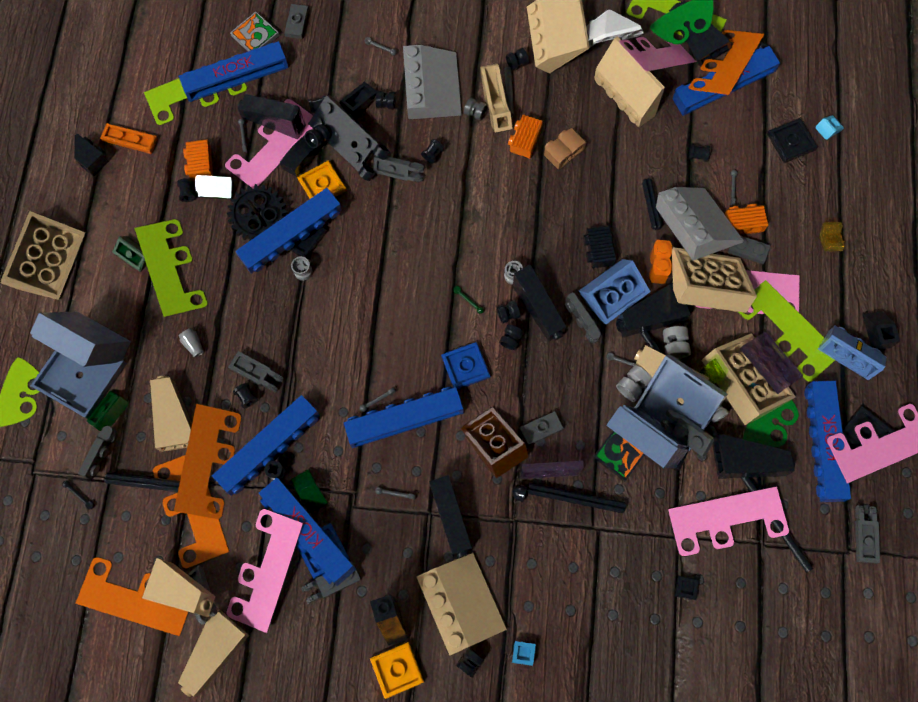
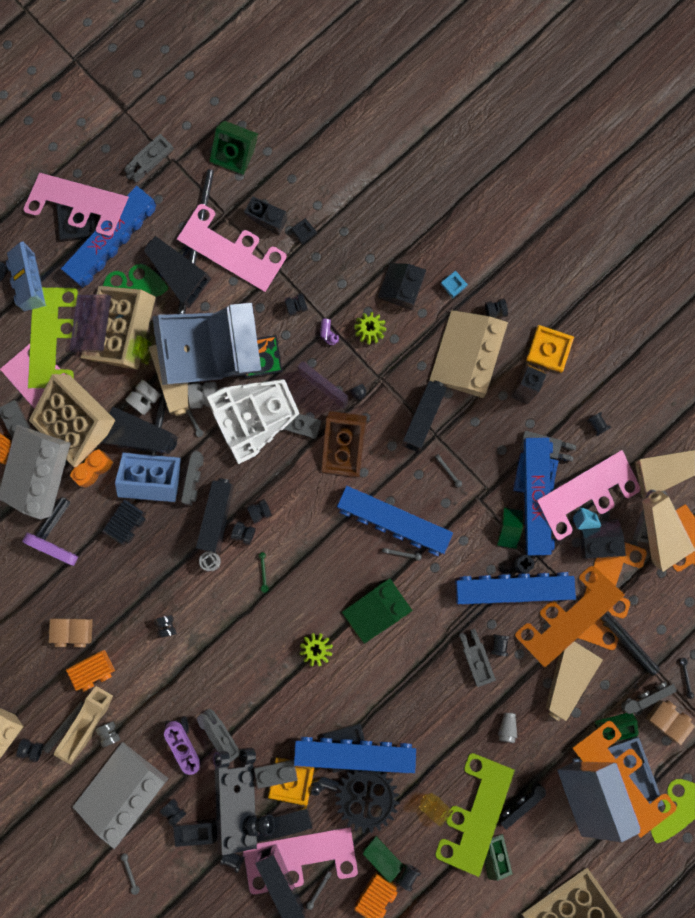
camera: 140 degrees left, 10 degrees up
light grey wheel [291,256,313,281] -> none
blue tile [441,342,490,390] -> none
black axle [527,483,626,513] -> none
dark grey hinge [660,409,715,457] -> none
none -> medium lavender beam [22,532,78,566]
none -> black wheel [153,615,177,638]
none -> medium lavender beam [164,721,200,775]
none -> white wedge [206,379,299,464]
none -> dark green slope [210,121,258,175]
none -> black slope [244,196,287,235]
none -> dark grey plate [254,759,298,789]
none -> black wheel [284,293,308,316]
none -> lime gear [300,633,333,666]
none -> black arm [310,777,339,796]
none -> medium lavender arm [320,319,339,345]
none -> dark green slope [342,578,413,644]
none -> lime gear [354,312,386,345]
none -> black slope [378,263,426,310]
none -> clear yellow bracket [419,793,453,827]
none -> black plate [498,783,546,830]
none -> medium azure slope [573,507,601,530]
none -> orange piece [573,721,676,838]
none -> black slope [580,519,626,559]
none -> black bush [587,412,612,436]
none -> medium nougat brick [645,700,695,745]

